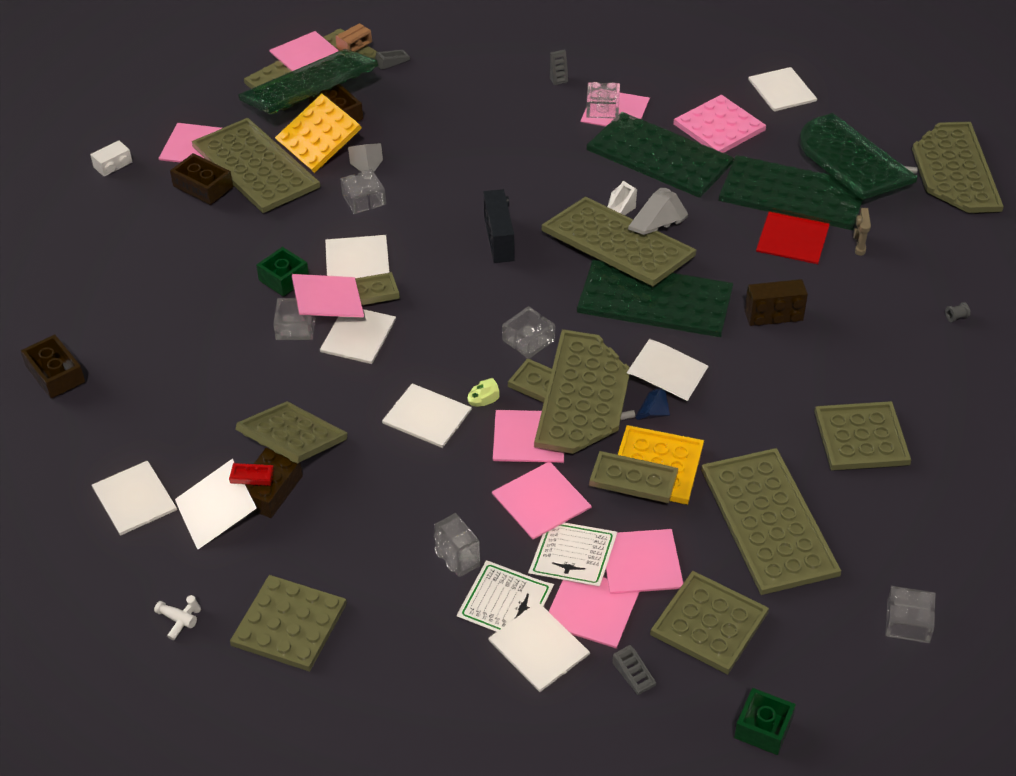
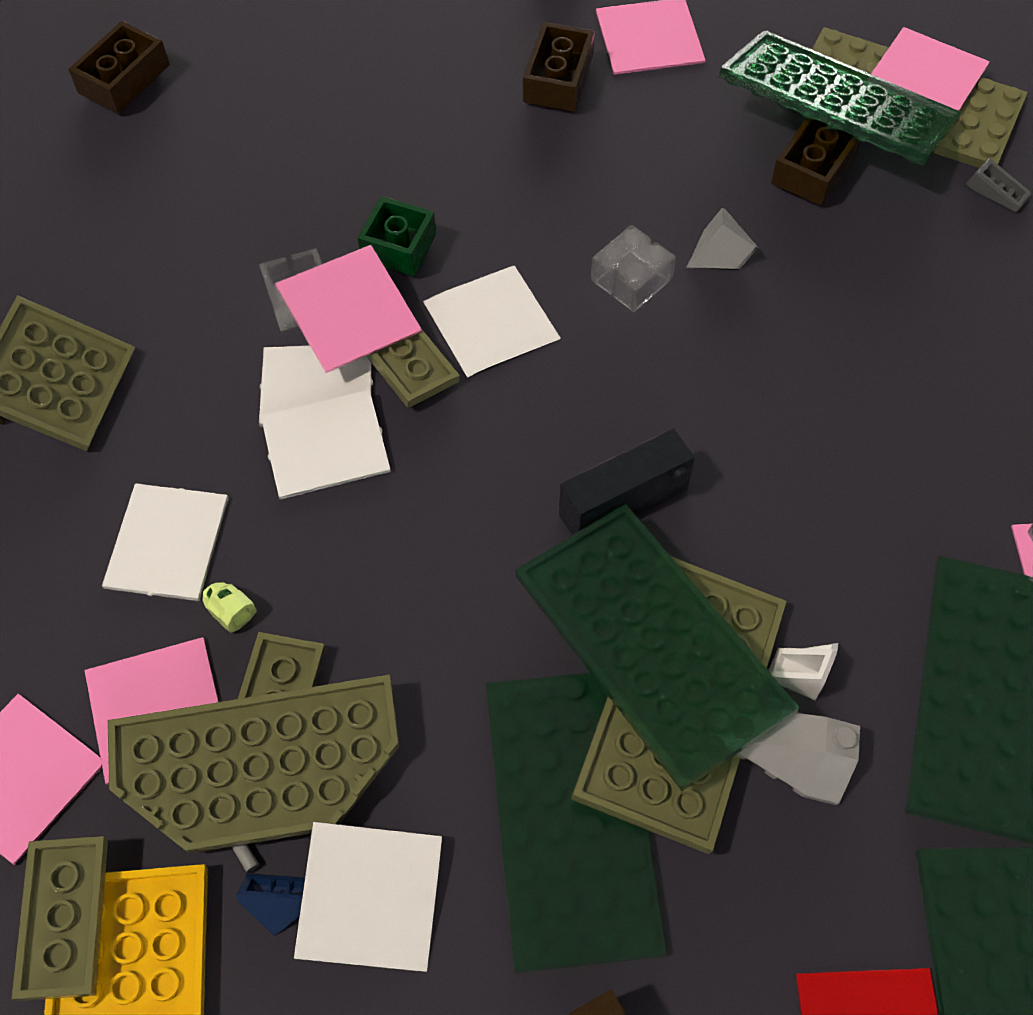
camera: 70 degrees right, 15 degrees up
olive plate [192,118,320,213] -> none
yellow plate [275,94,362,173] -> none
medium nougat brick [336,23,372,55] -> none
clear piece [502,306,555,359] -> none
none -> white piece [261,389,391,500]
none -> clear green plate [515,504,799,791]

